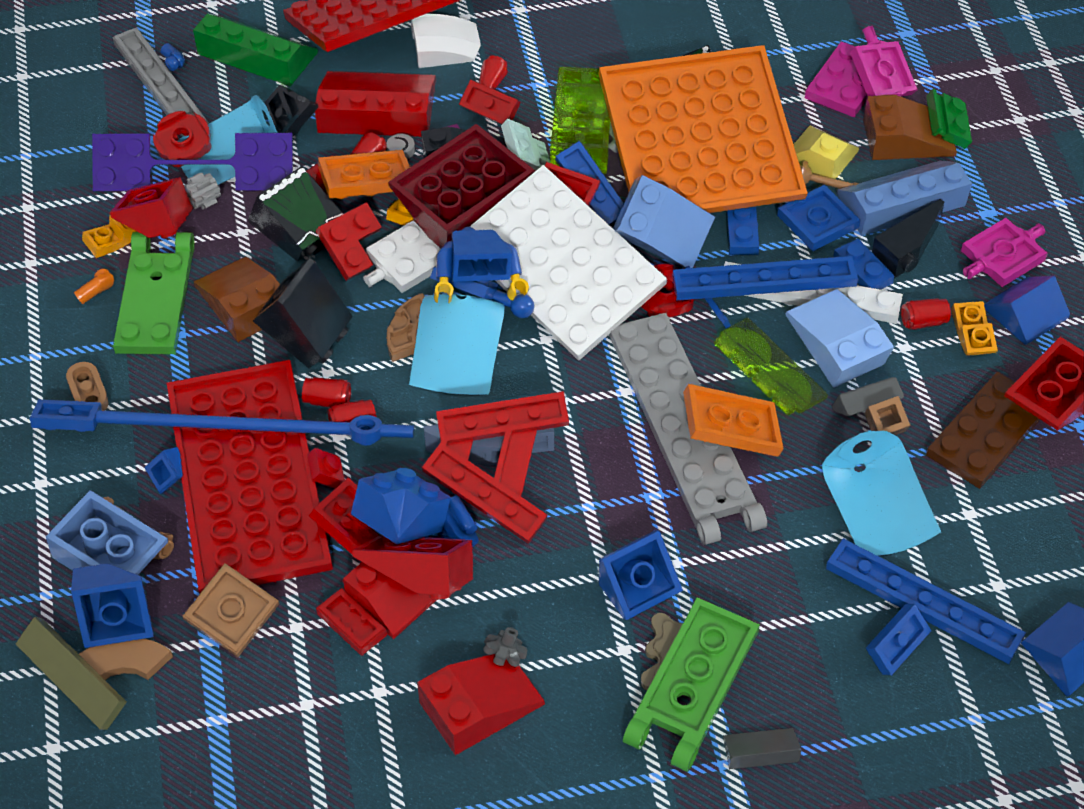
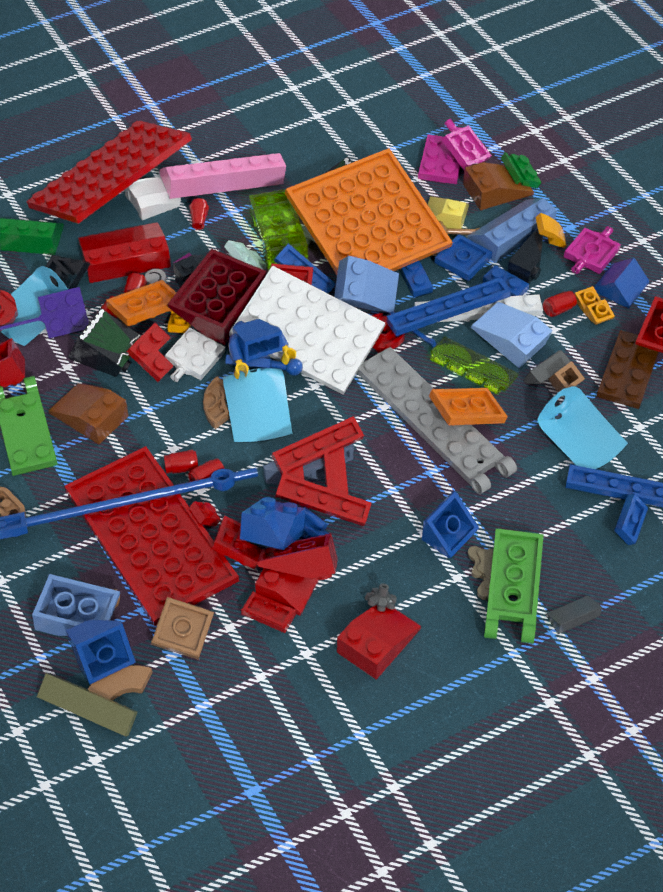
camera: 20 degrees left, 0 degrees up
blue slope [144,447,183,494] -> none
light grey gear [184,172,221,210] -> none
black slope [253,258,353,368] -> none
red plate [459,79,521,125] -> none
none -> bright pink slope [159,153,286,199]
none -> light orange slope [535,213,567,248]

